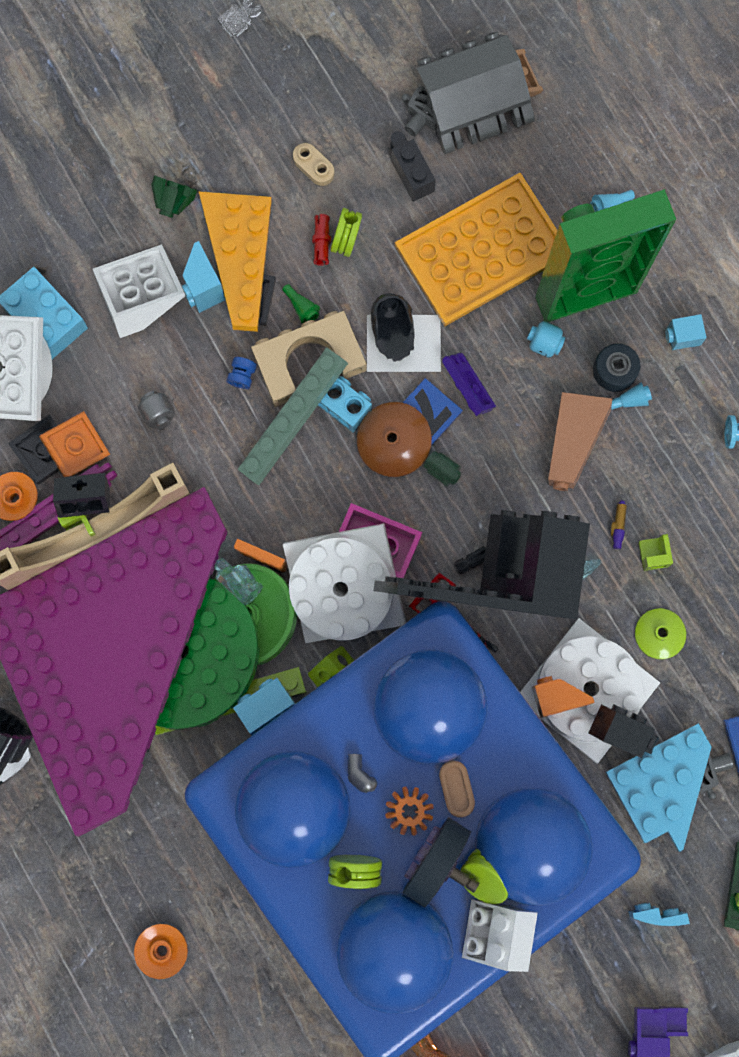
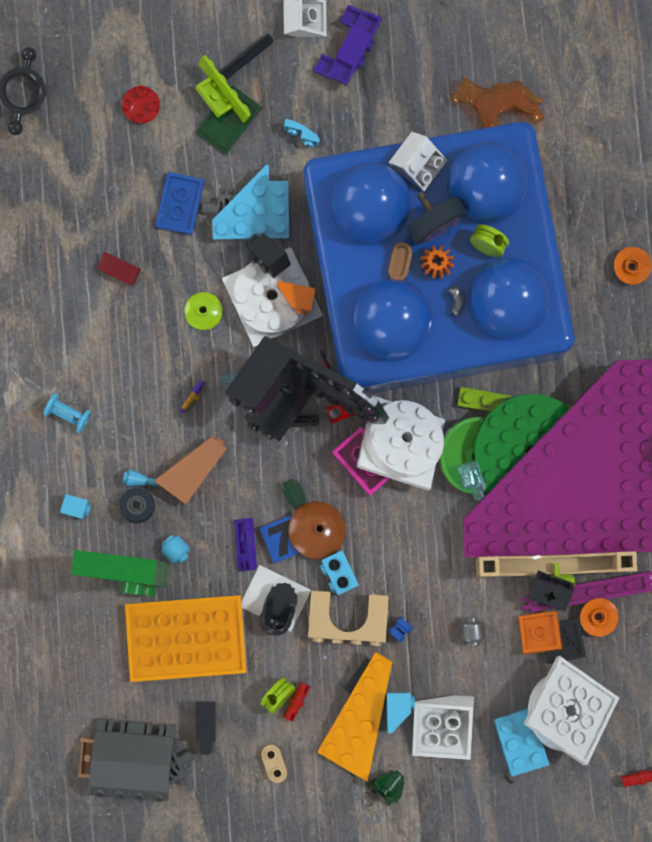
camera: 155 degrees left, 5 degrees up
medium azure slope [233,678,296,735] -> none
orange tile [234,539,288,573] -> none
sand green plate [238,348,348,485] -> none
green cone [282,284,320,324] -> none
lime bracket [308,646,355,687] -> none
lime head [460,849,508,904] -> none
medium azure cone [590,190,635,212] -> none
lime panel [638,534,673,571] -> none

